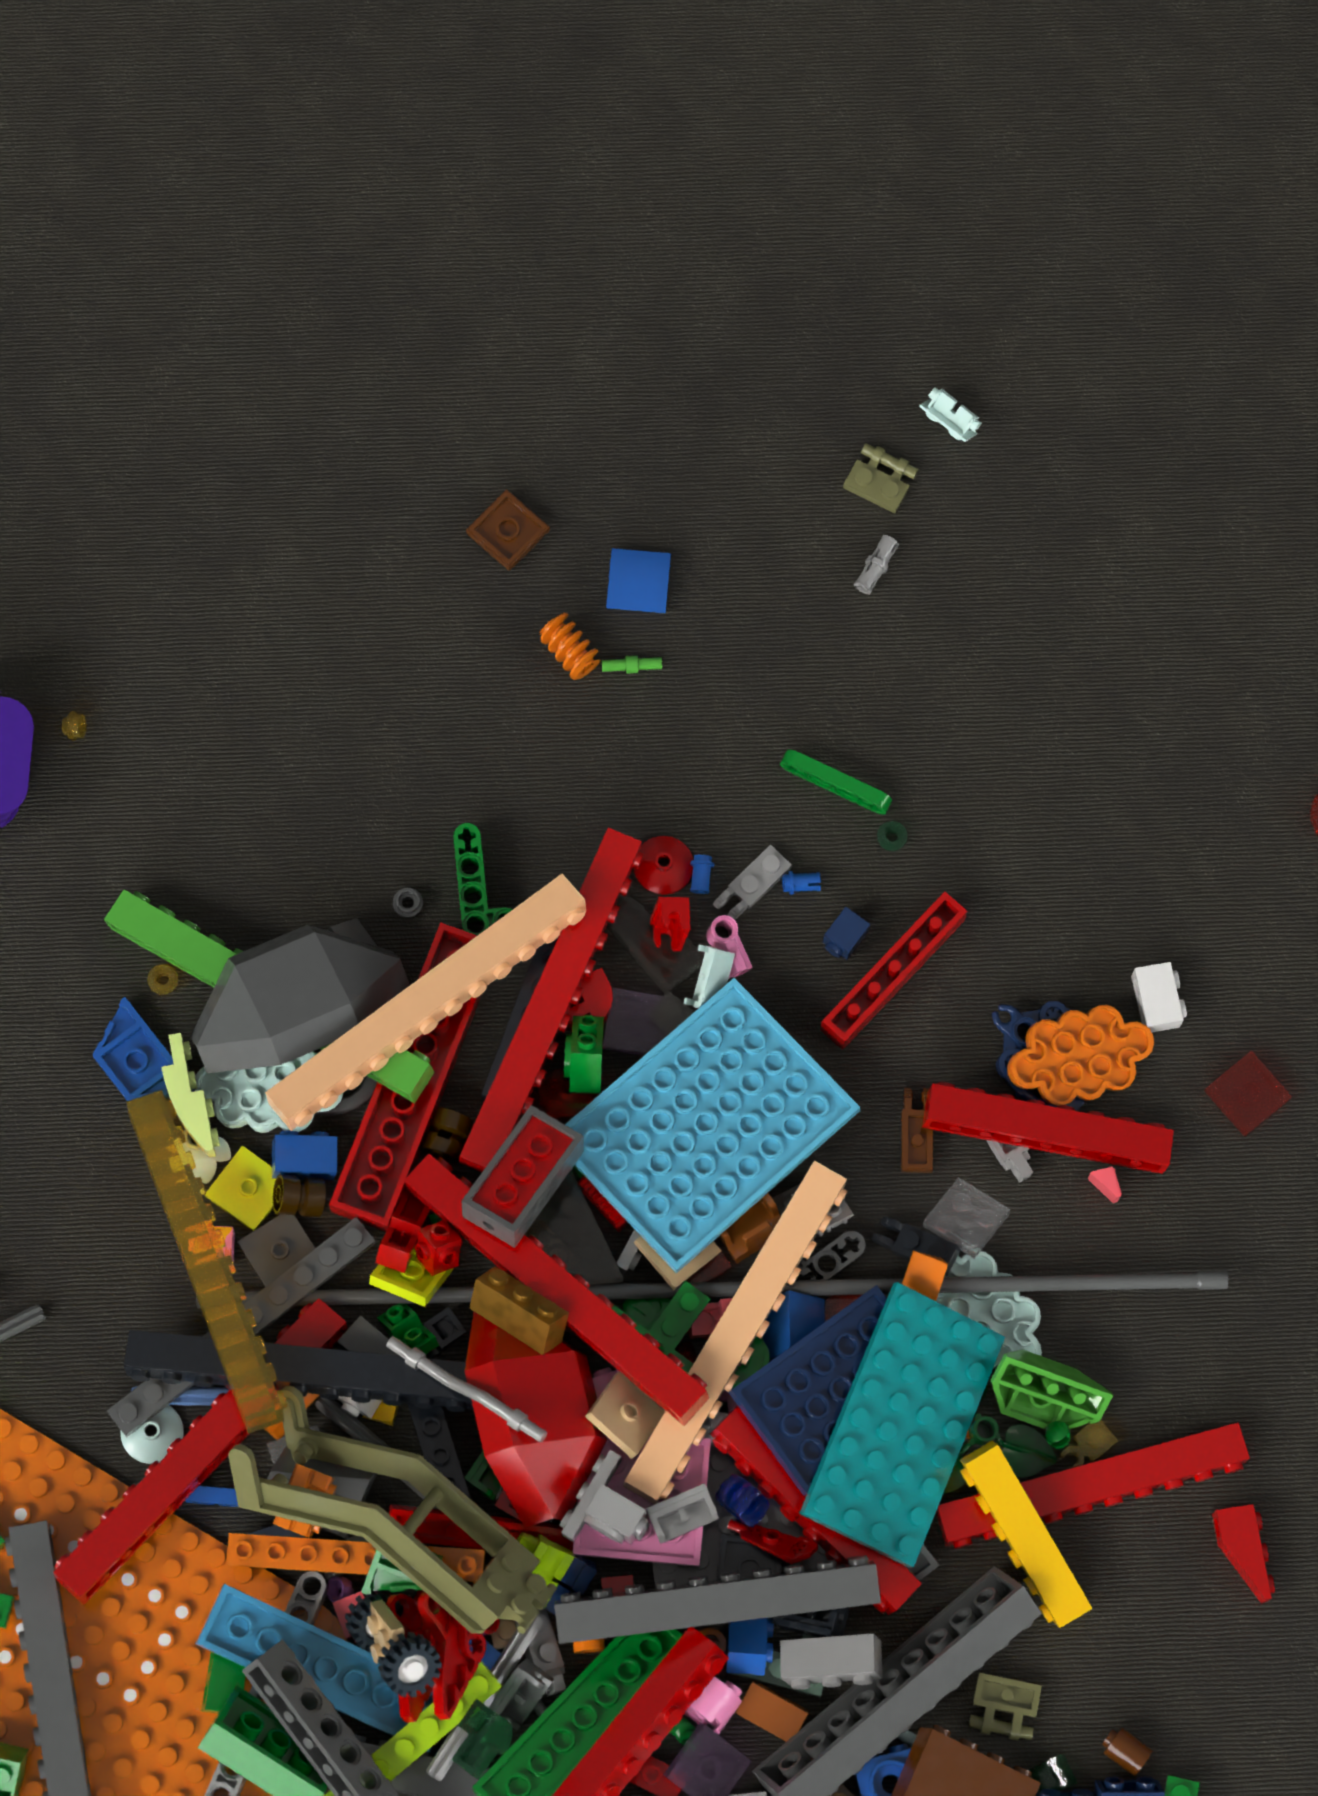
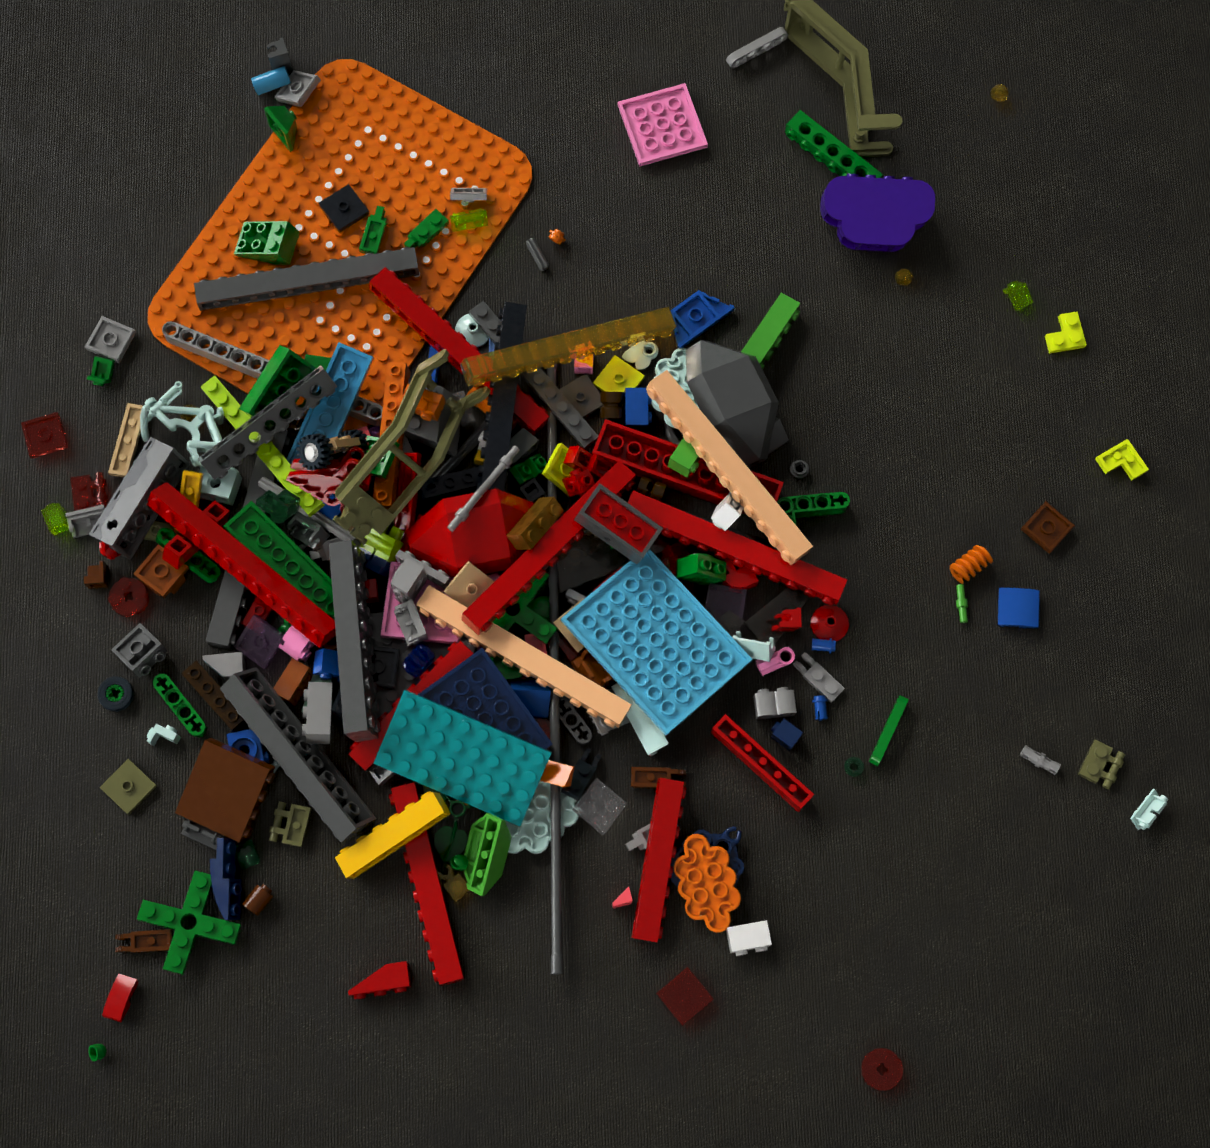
camera: 90 degrees right, 0 degrees up
clear yellow plate [147,964,178,995] -> none
yellowish green slope [161,1033,220,1157] -> none
red piece [727,1519,818,1564] -> none
none -> light aqua panel [611,683,669,756]
none -> white brick [711,492,743,531]
none -> light grey brick [753,687,797,719]
none -> clear neon green bracket [1003,281,1034,311]
none -> neon yellow plate [1045,311,1086,354]
none -> neon yellow plate [1095,439,1149,481]

